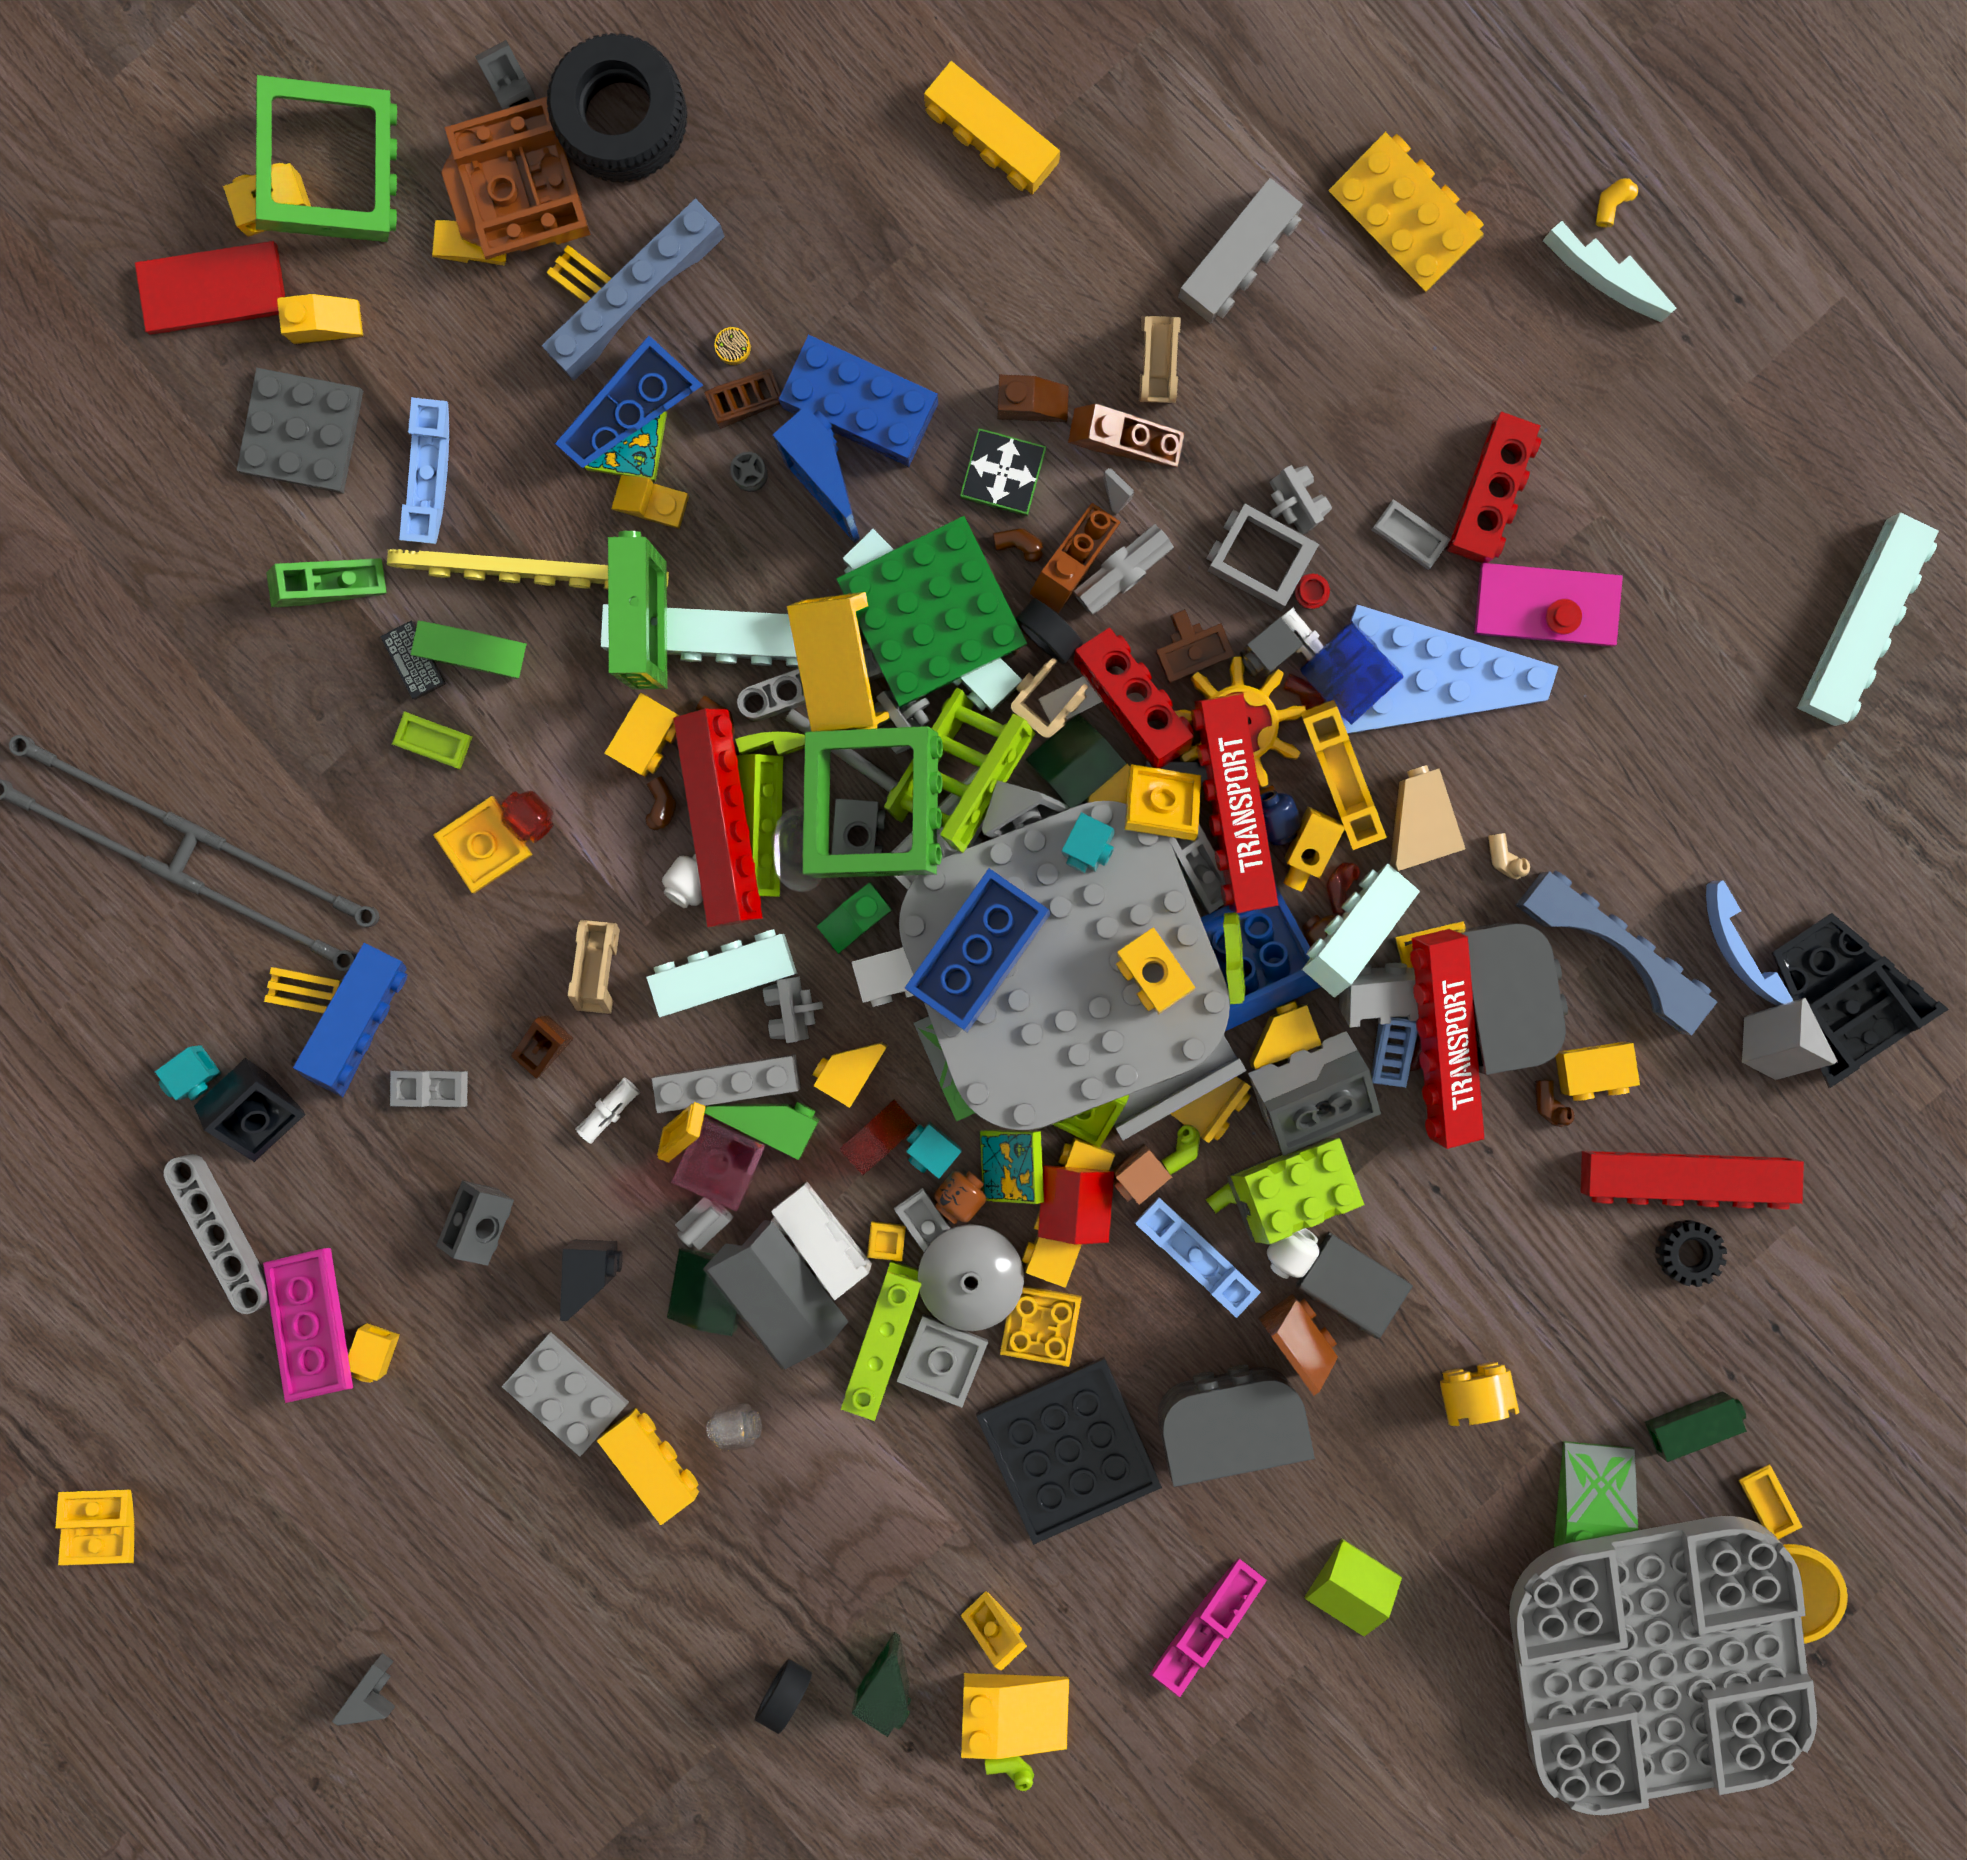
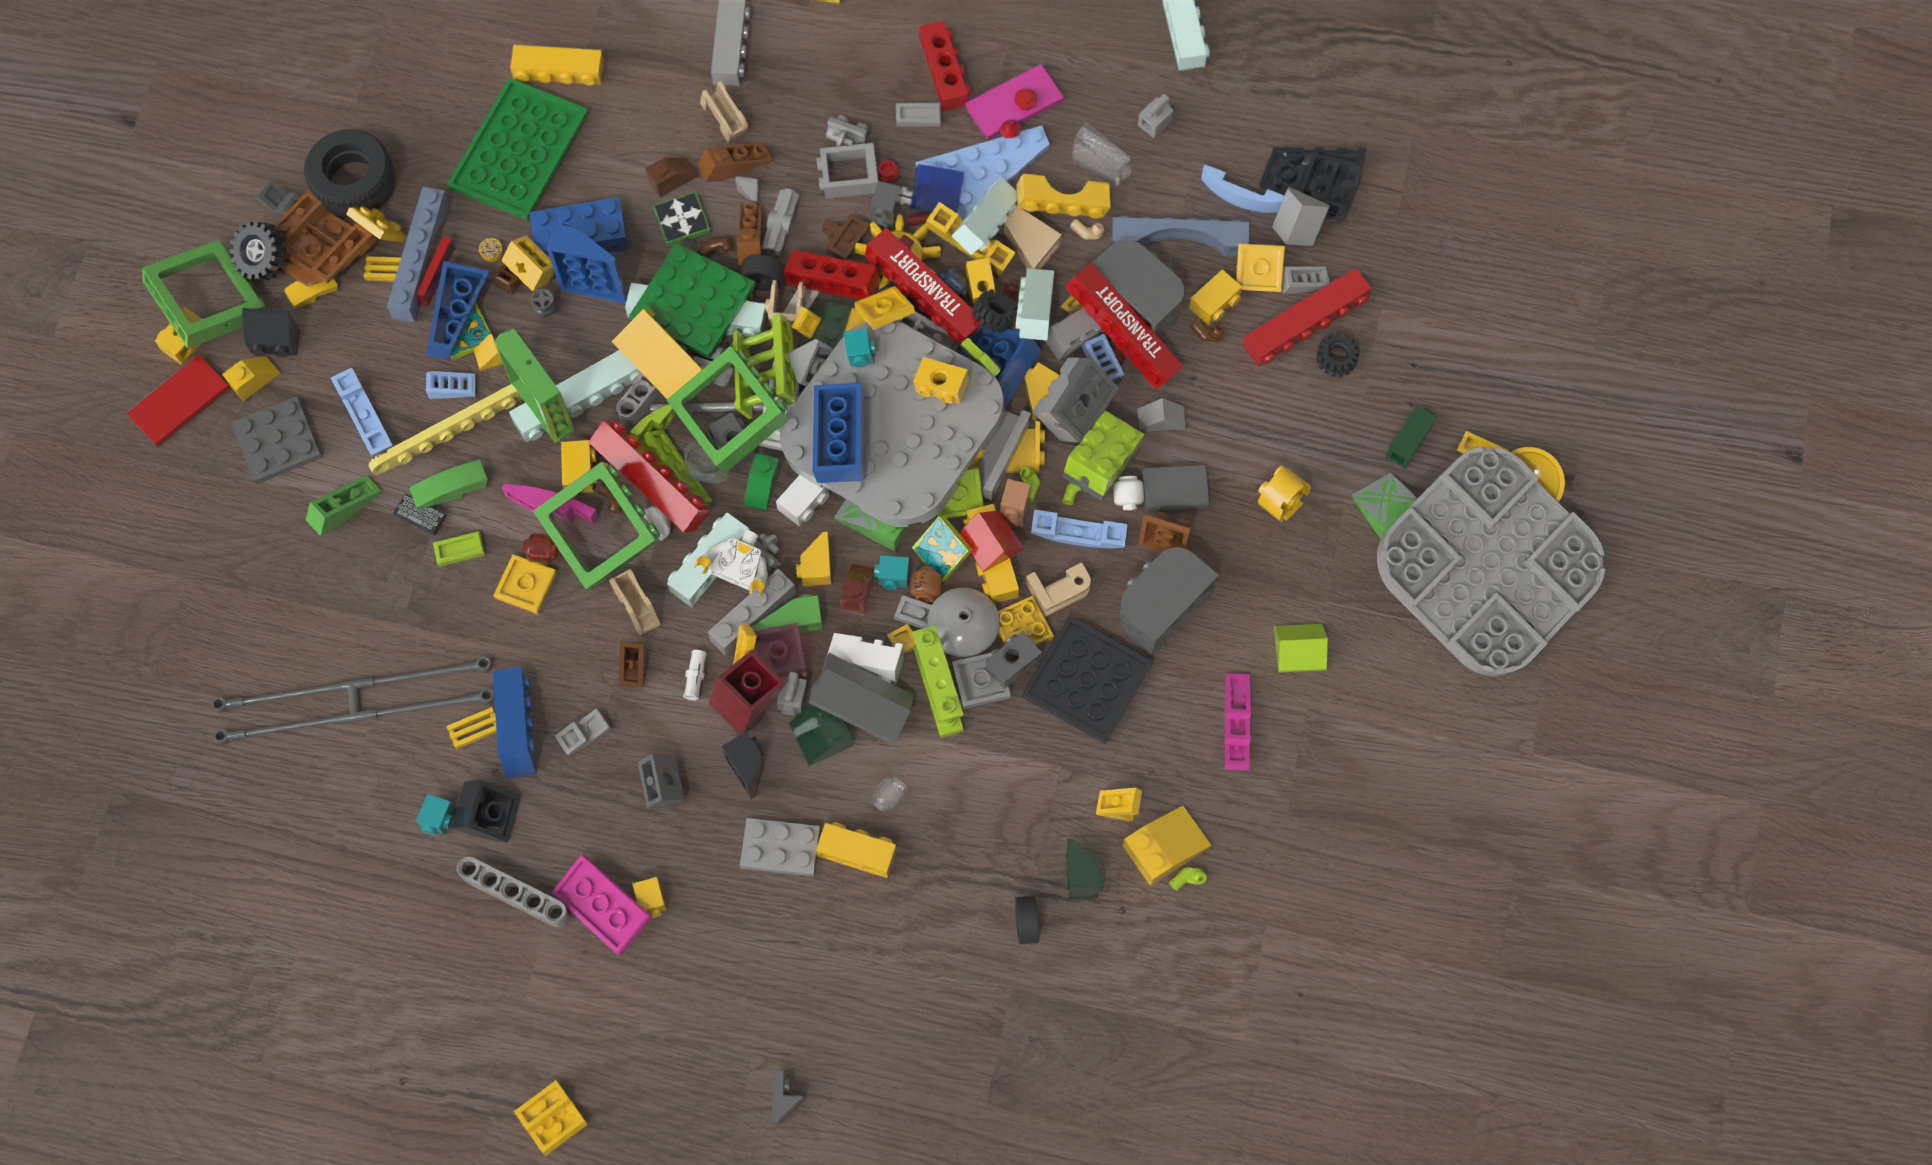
camera: 35 degrees left, 20 degrees down
none -> black wheel [229,221,290,280]
none -> black slope [242,308,300,357]
none -> yellow tile [347,206,407,243]
none -> red tile [416,236,455,307]
none -> light blue slope [426,371,476,399]
none -> green plate [447,78,589,221]
none -> yellow brick [501,235,554,291]
none -> dark pink slope [501,484,599,525]
none -> bright green piece [533,462,661,590]
none -> white torso [694,530,768,597]
none -> dark red slope [709,650,786,735]
none -> yellow tile [792,307,821,339]
none -> light aqua brick [952,177,1017,255]
none -> black tyre [972,289,1017,333]
none -> dark grey brick [986,632,1042,689]
none -> red plate [999,120,1021,139]
none -> yellow arch [1016,174,1110,219]
none -> tan piece [1026,563,1091,618]
none -> clear slope [1072,122,1132,186]
none -> light grey slope [1137,398,1186,432]
none -> light grey brick [1138,94,1173,138]
none -> yellow tile [1236,243,1285,292]
none -> light grey slope [1281,266,1330,294]

